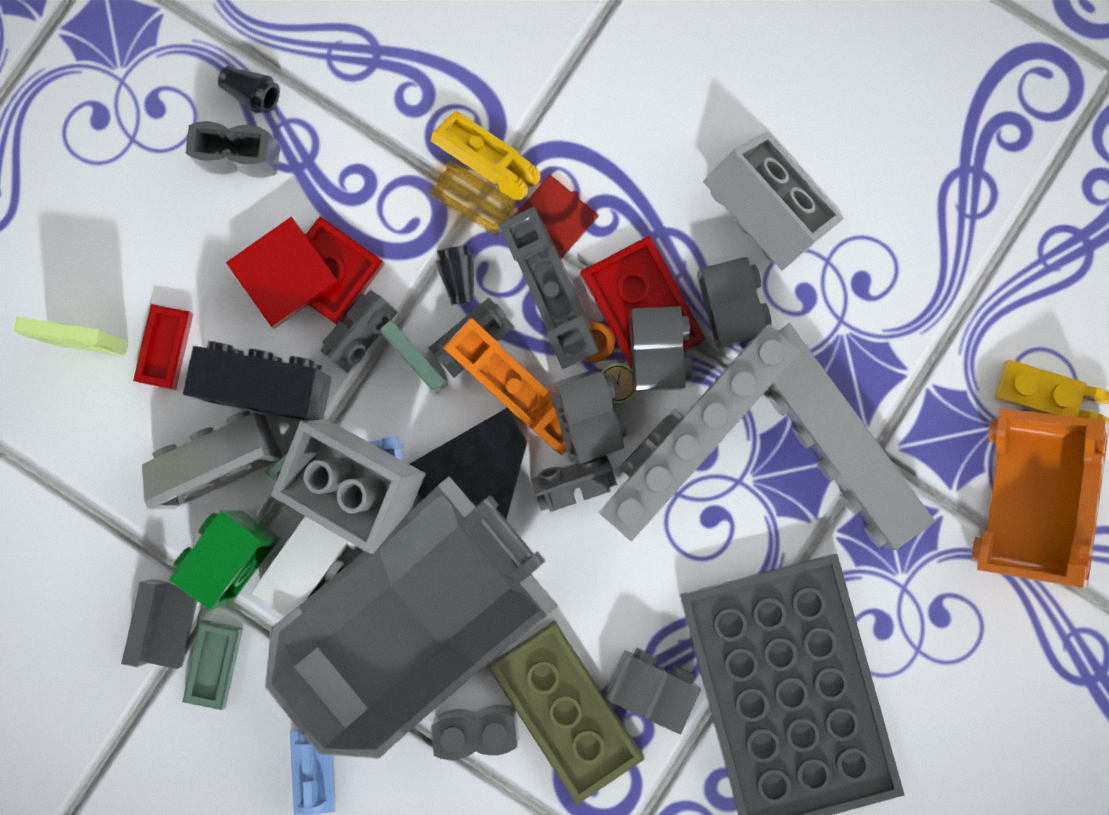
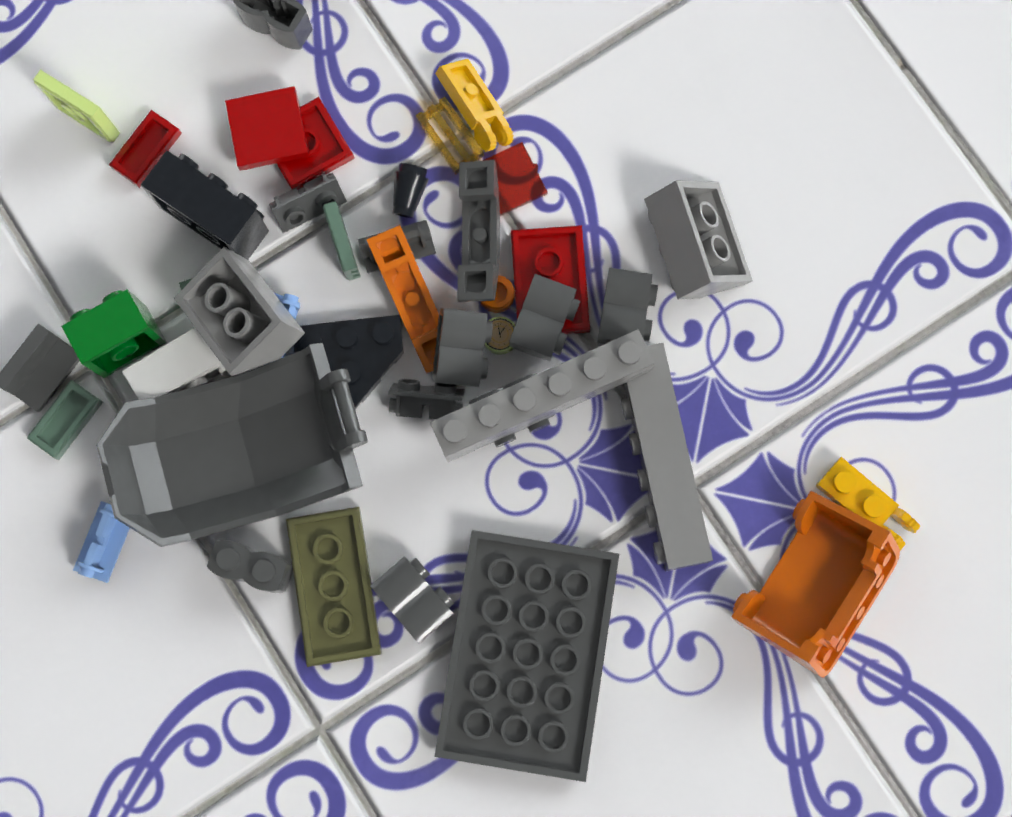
camera: 30 degrees right, 5 degrees down
light grey slope [142,410,282,509] -> none

